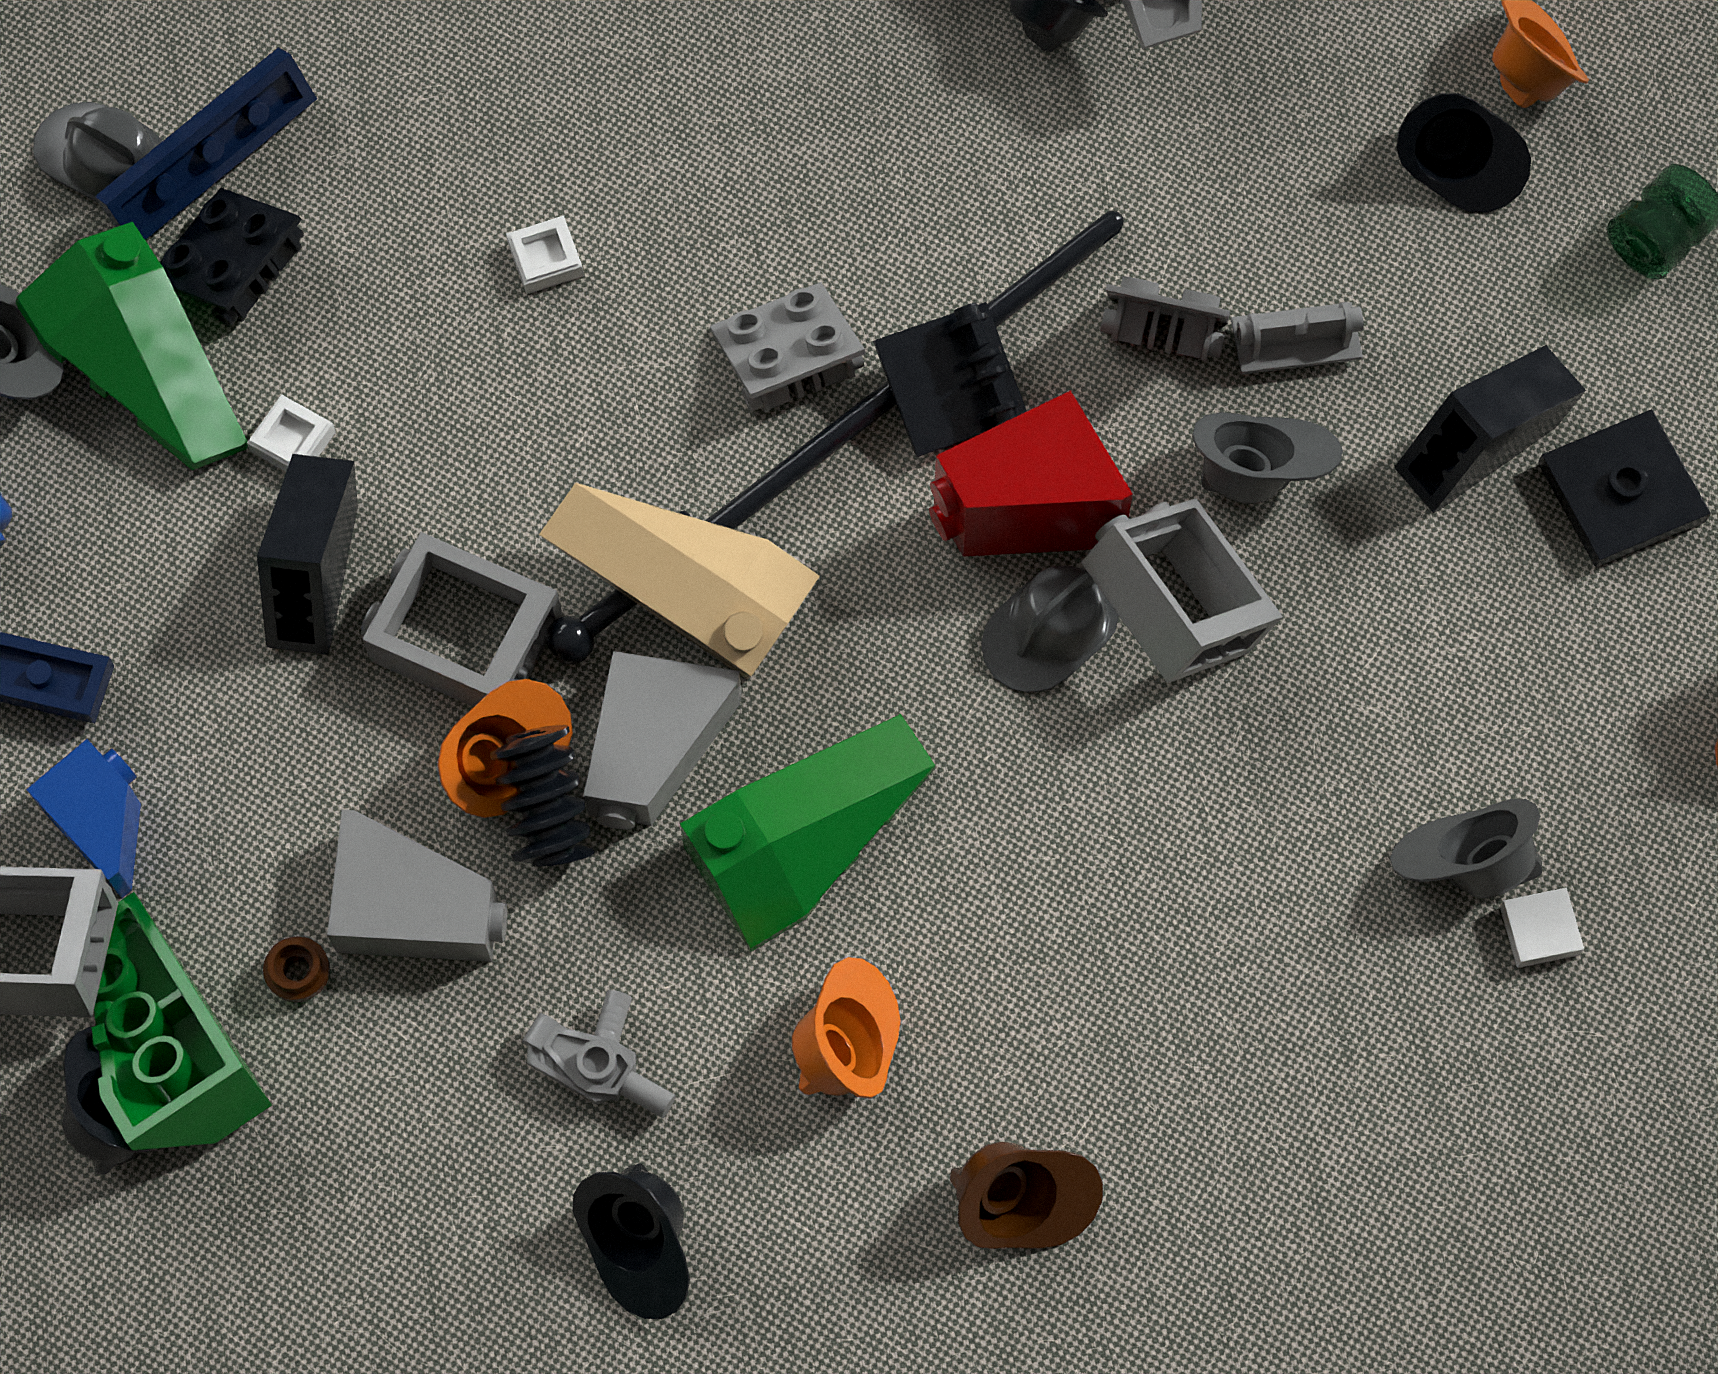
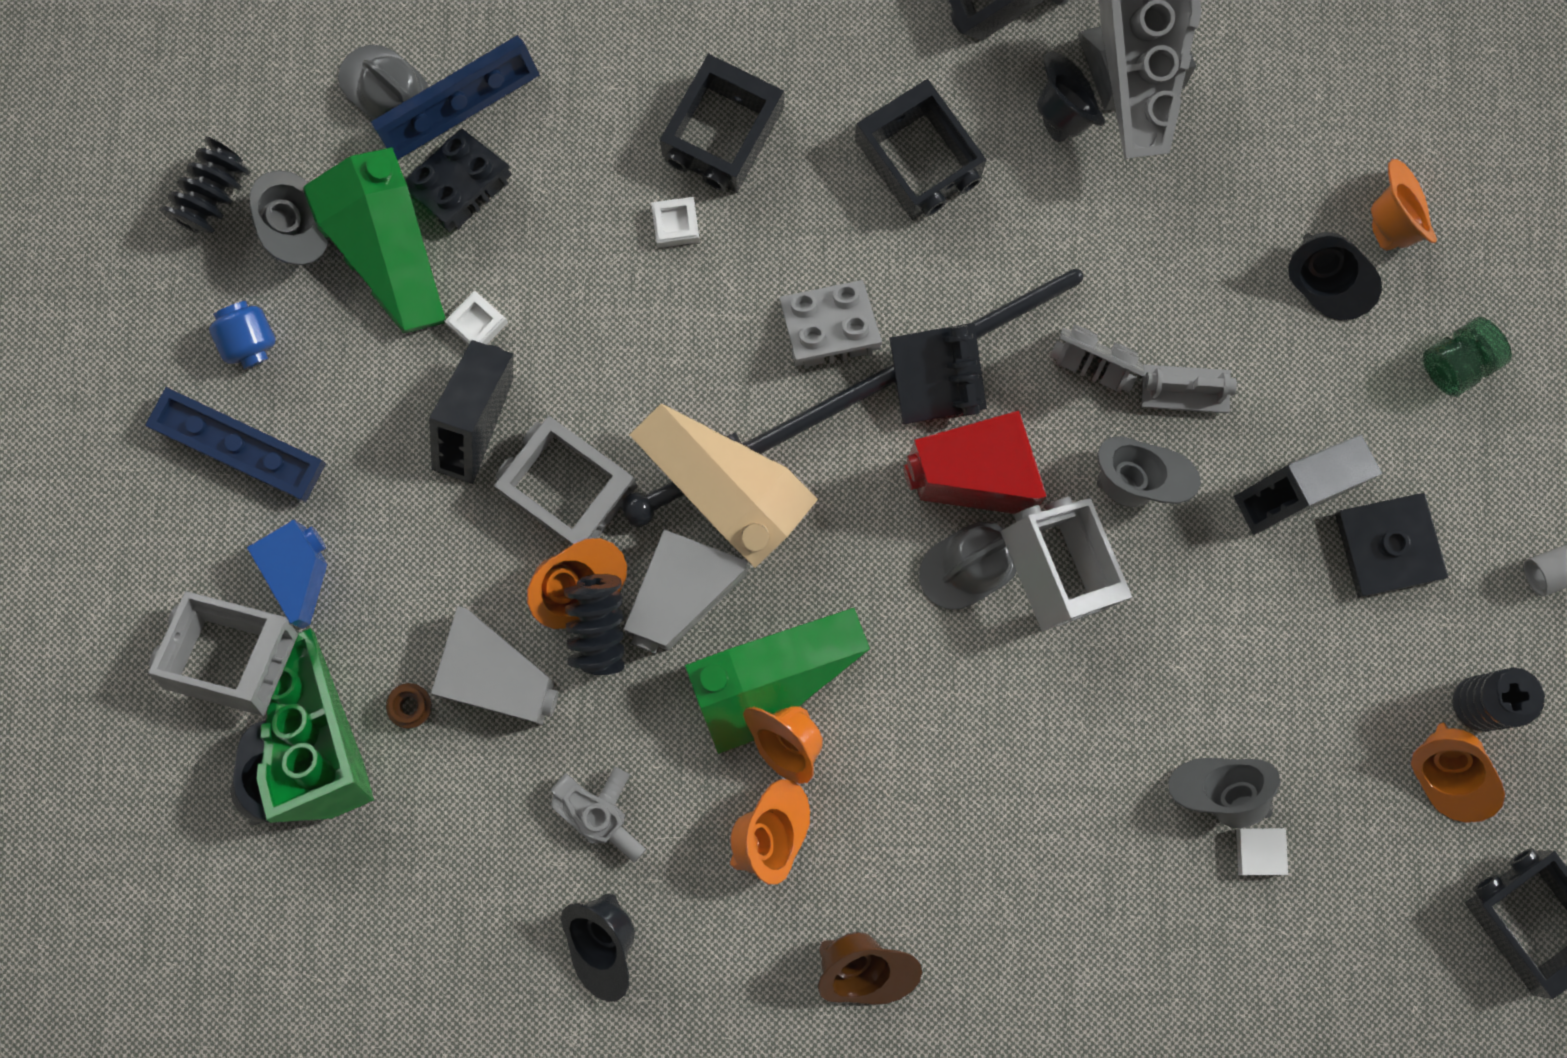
camera: 10 degrees right, 10 degrees up
none -> black window [660,53,784,193]
none -> orange piece [743,706,823,784]
none -> black window [855,78,987,221]

